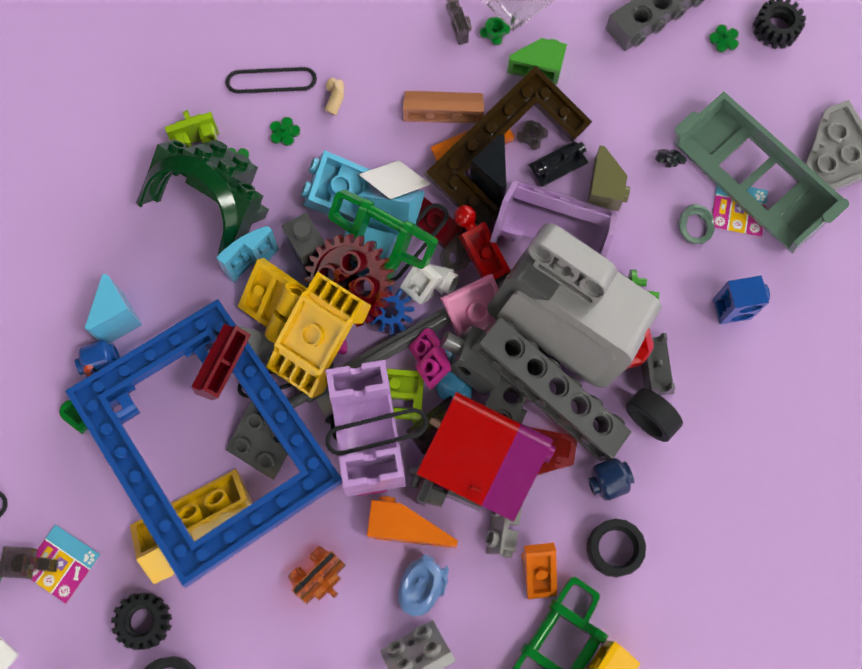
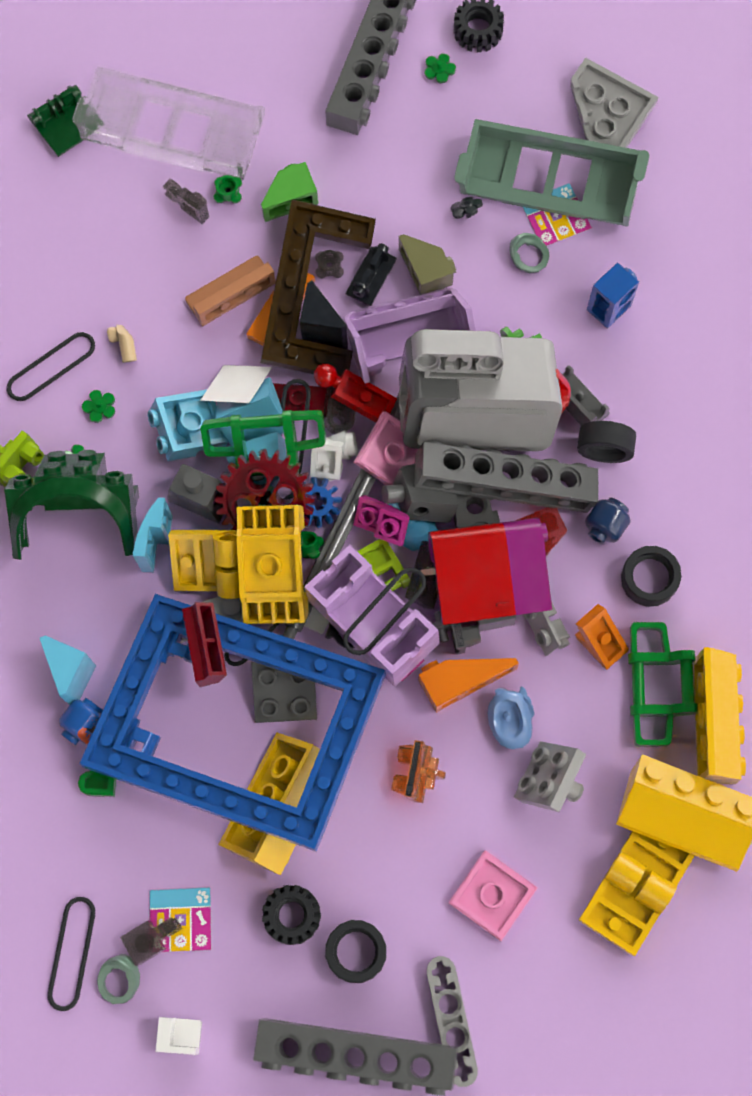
camera: 30 degrees left, 0 degrees up
none -> green plate [301,531,324,559]

